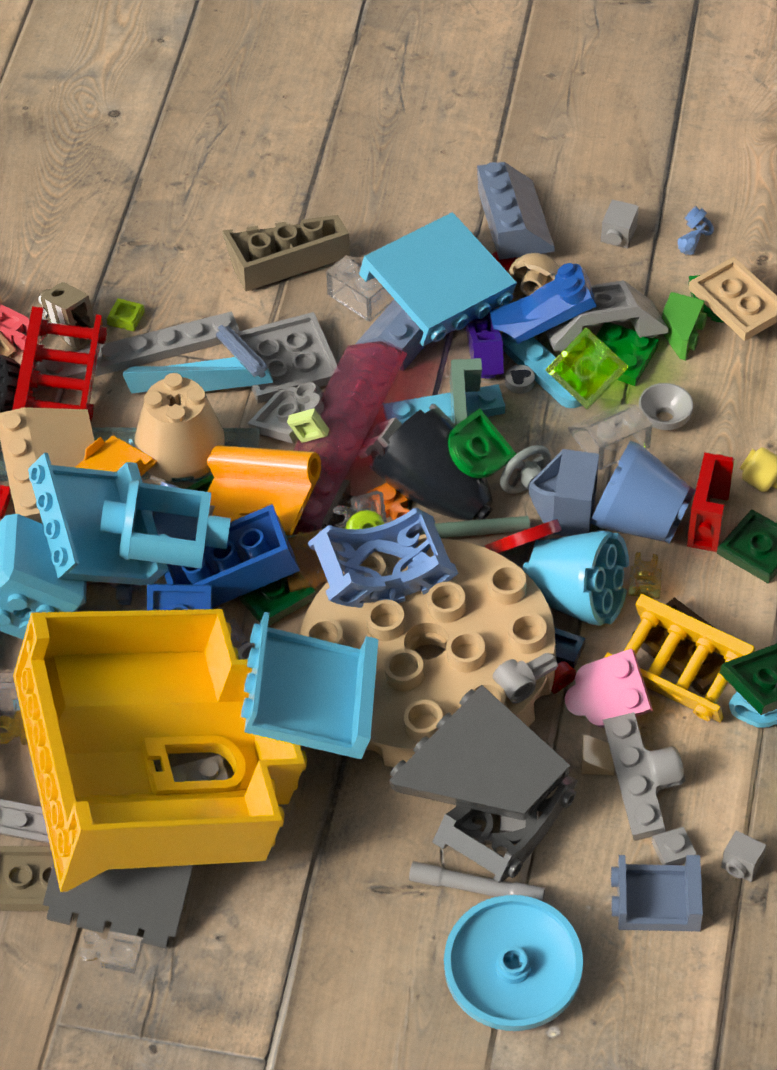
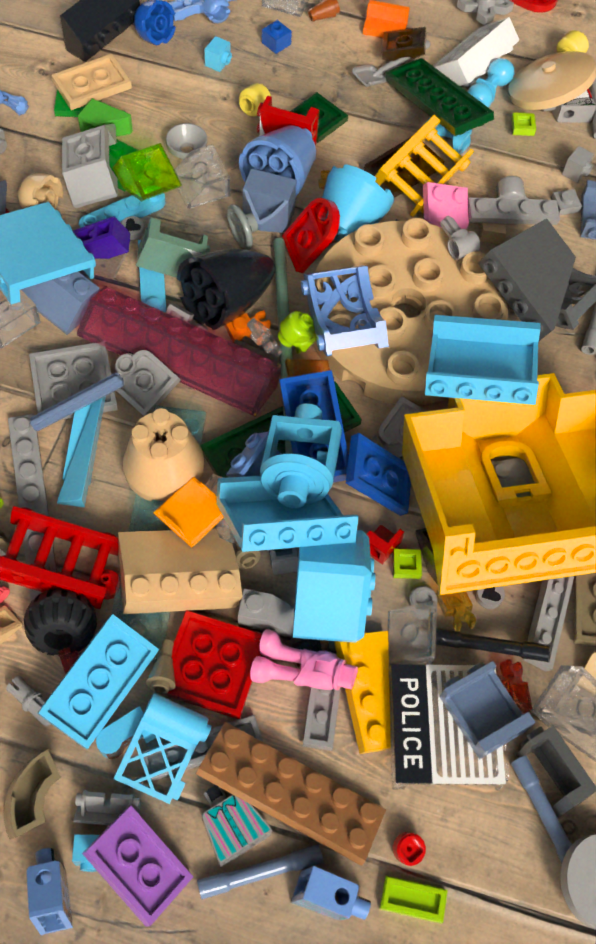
camera: 90 degrees left, 10 degrees up
light orange door [207,445,321,535] -> none
yellowish green tile [287,408,329,443] -> none
green tile [448,408,517,478] -> none
blue slope [490,263,597,344] -> none

